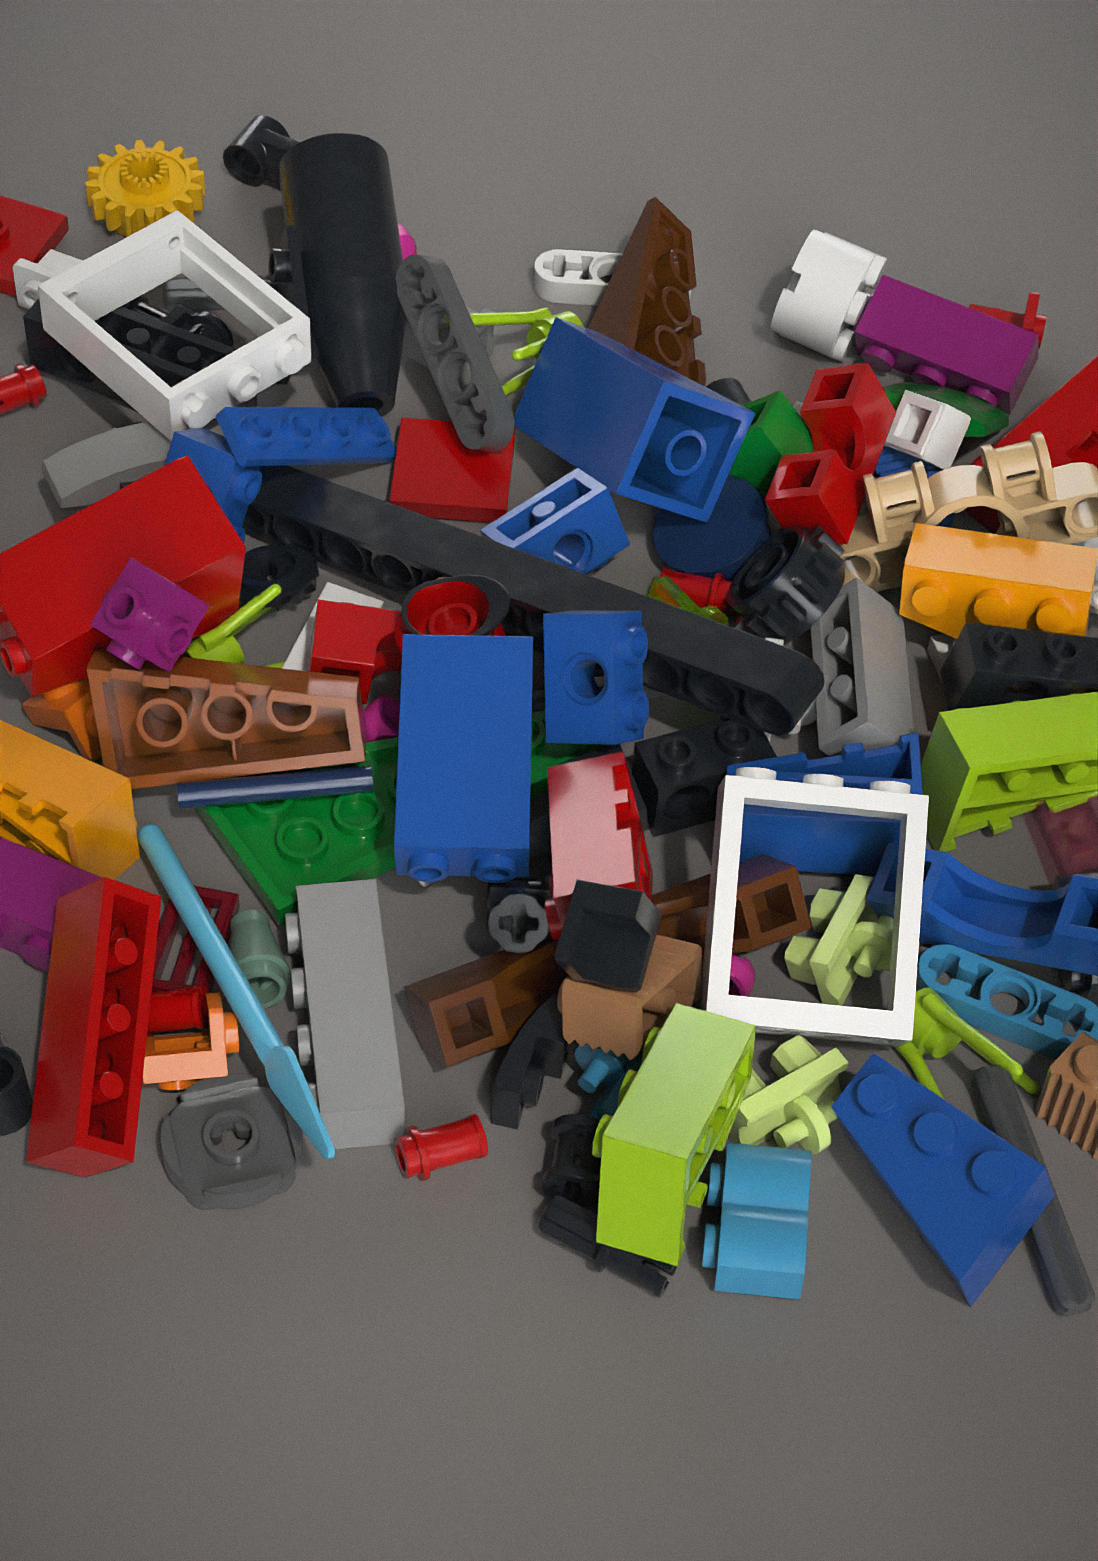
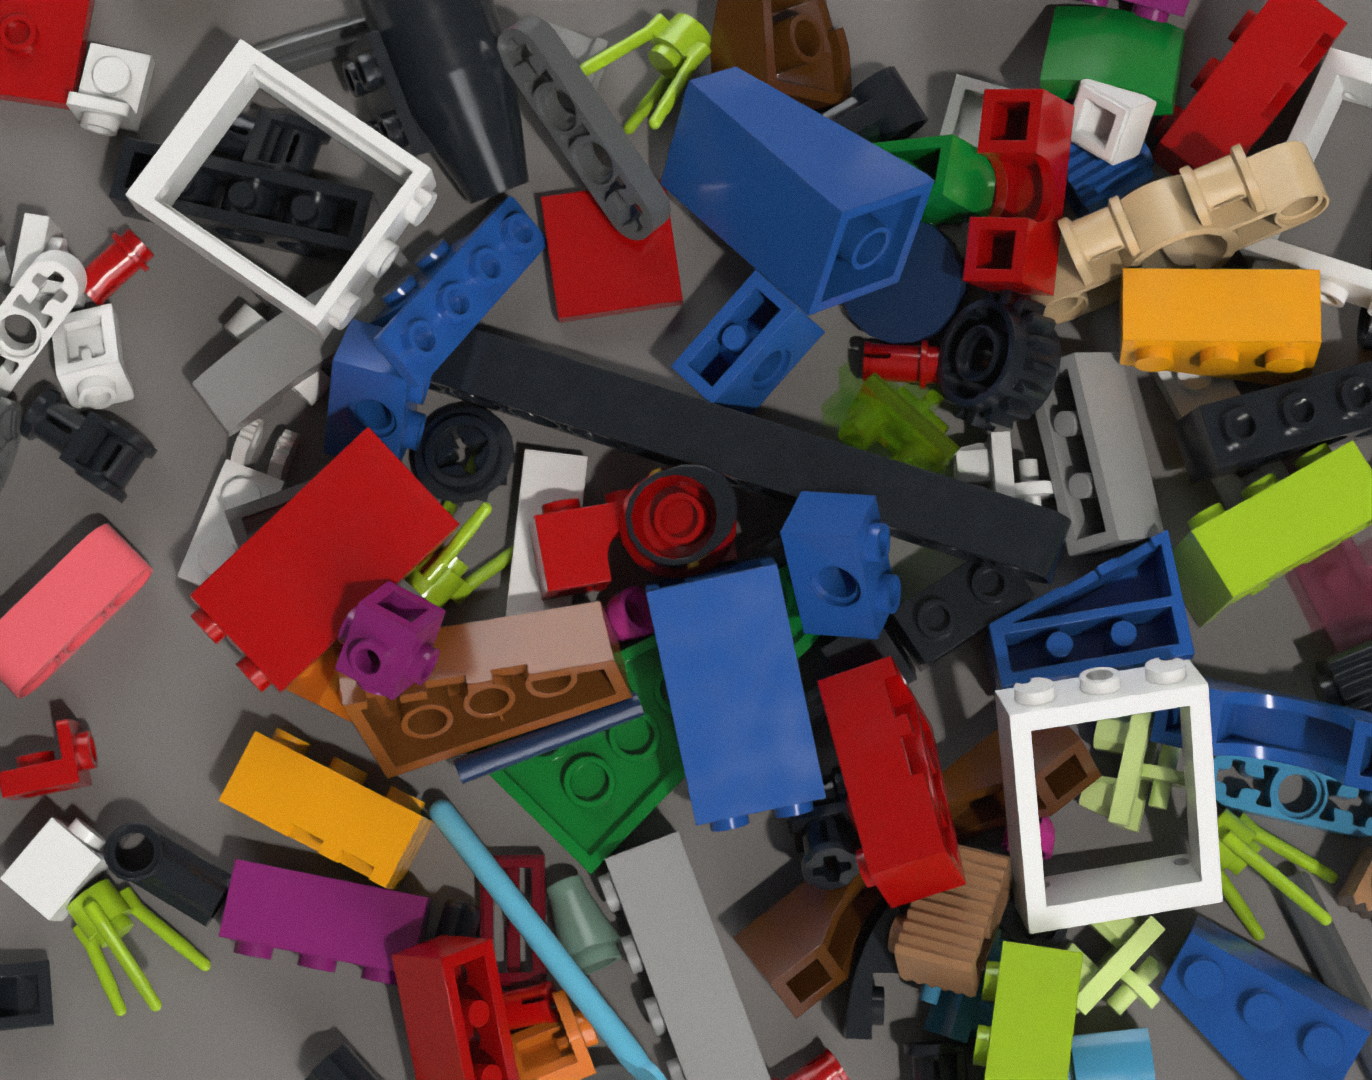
camera: 10 degrees left, 30 degrees up
black panel [555,879,662,992] -> none

